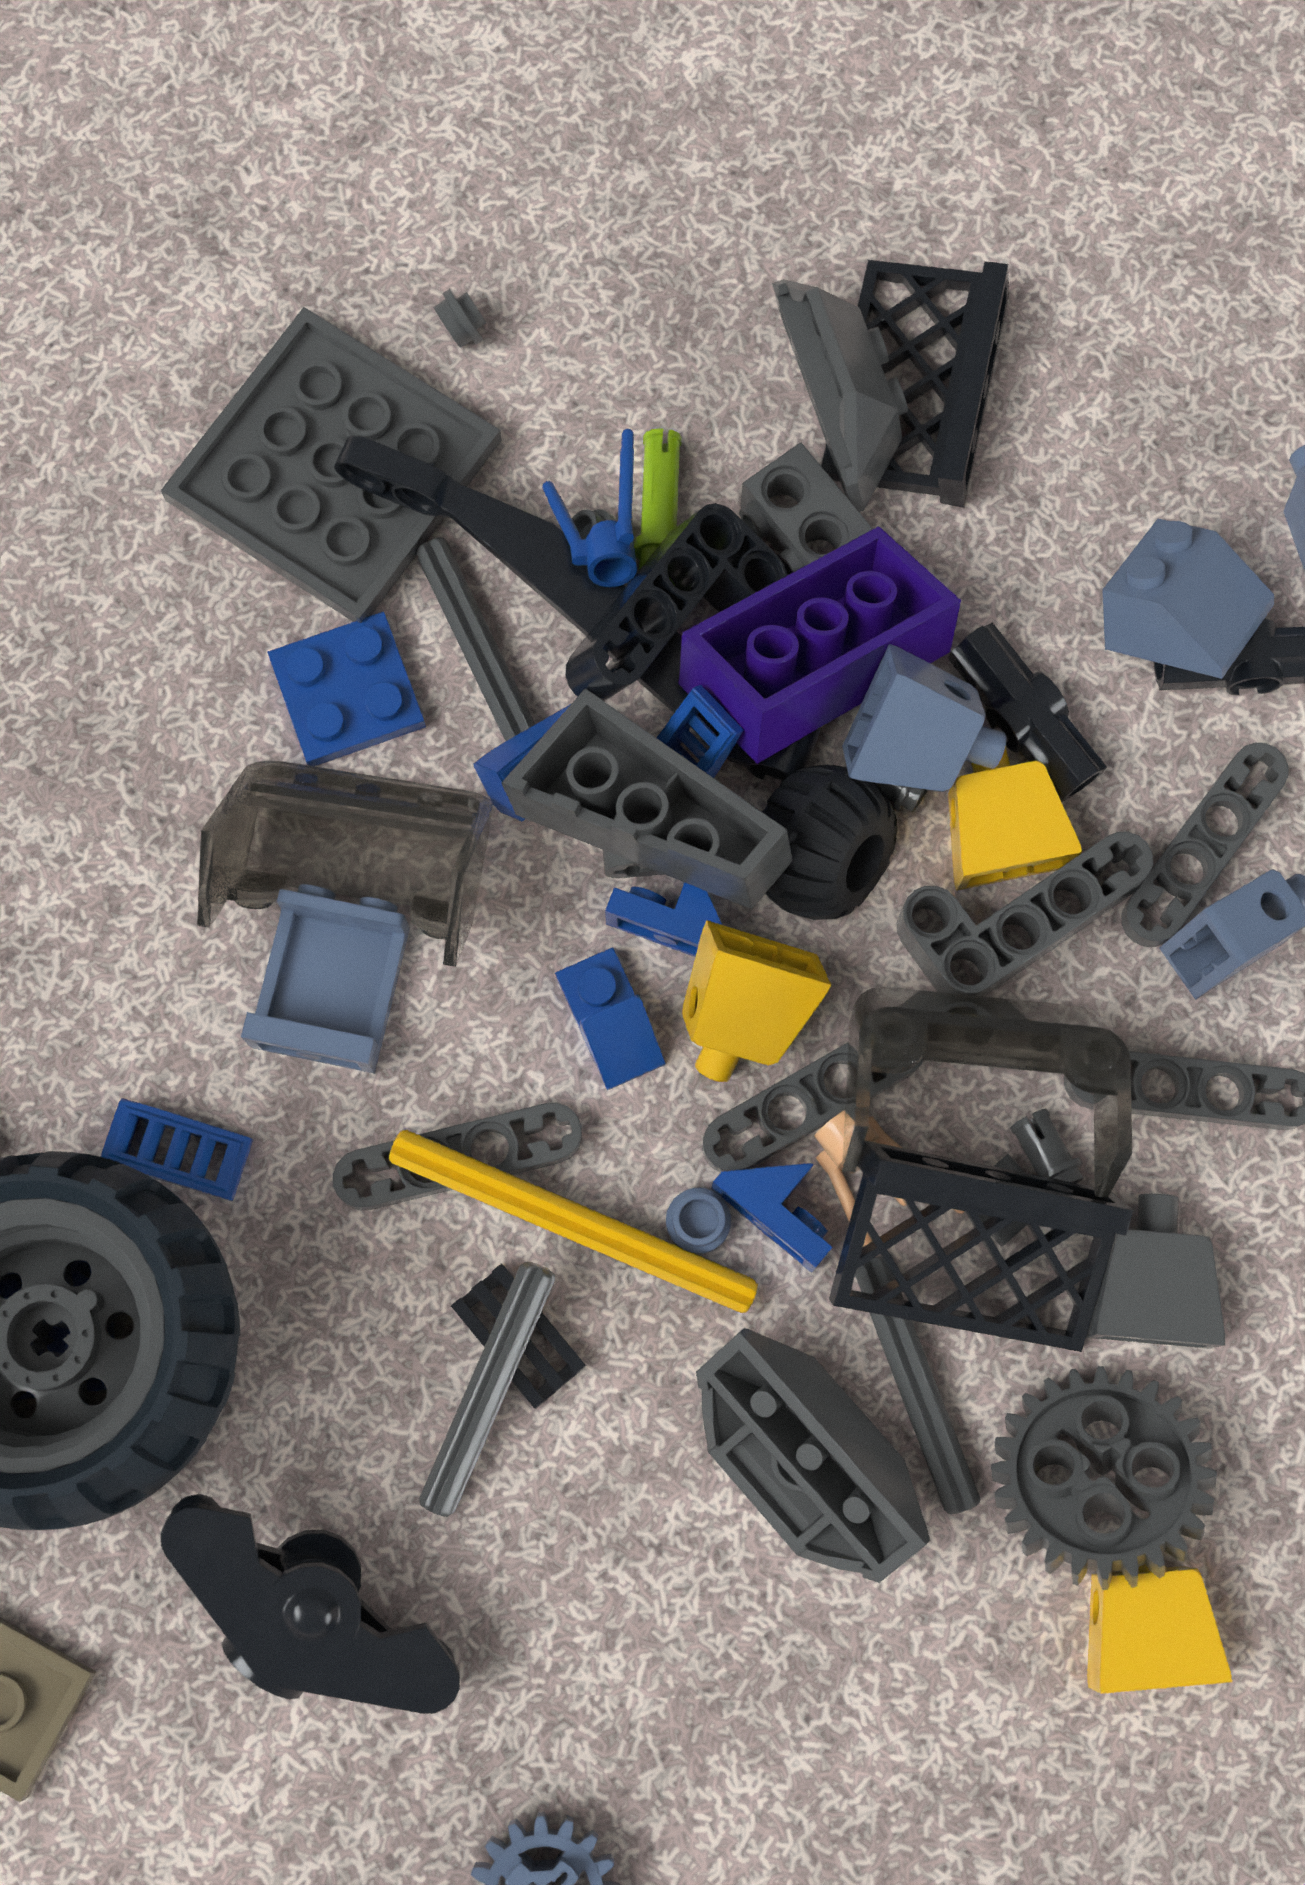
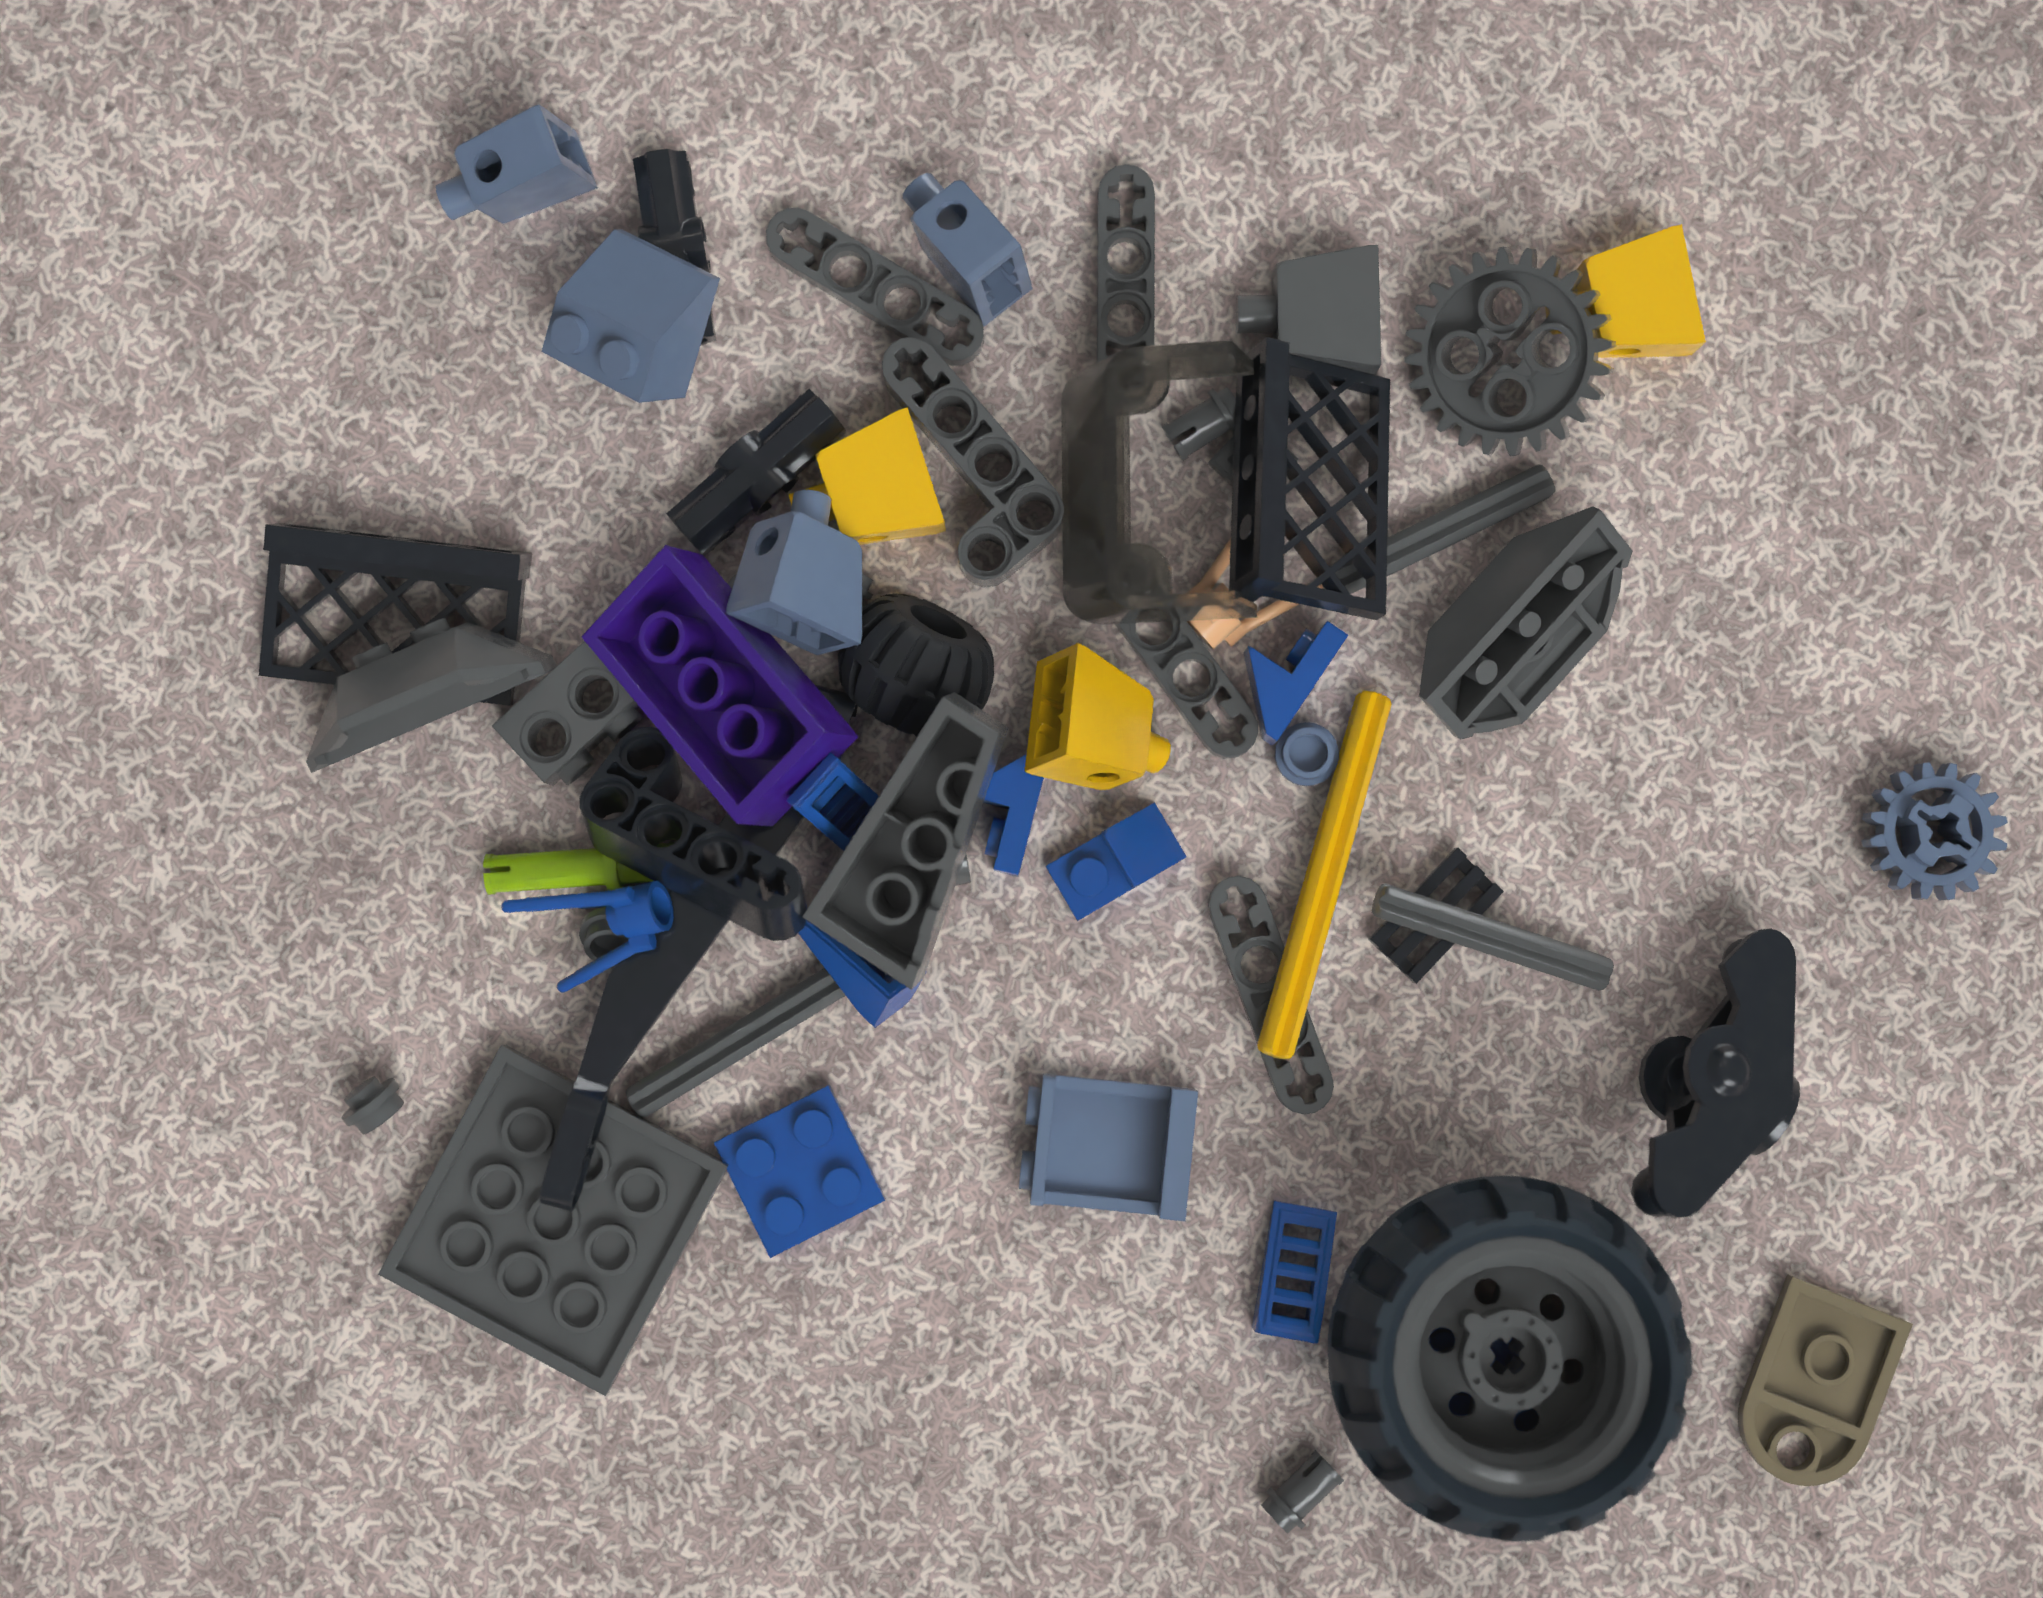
camera: 95 degrees left, 10 degrees up
clear smoke windscreen [197,761,493,967] -> none

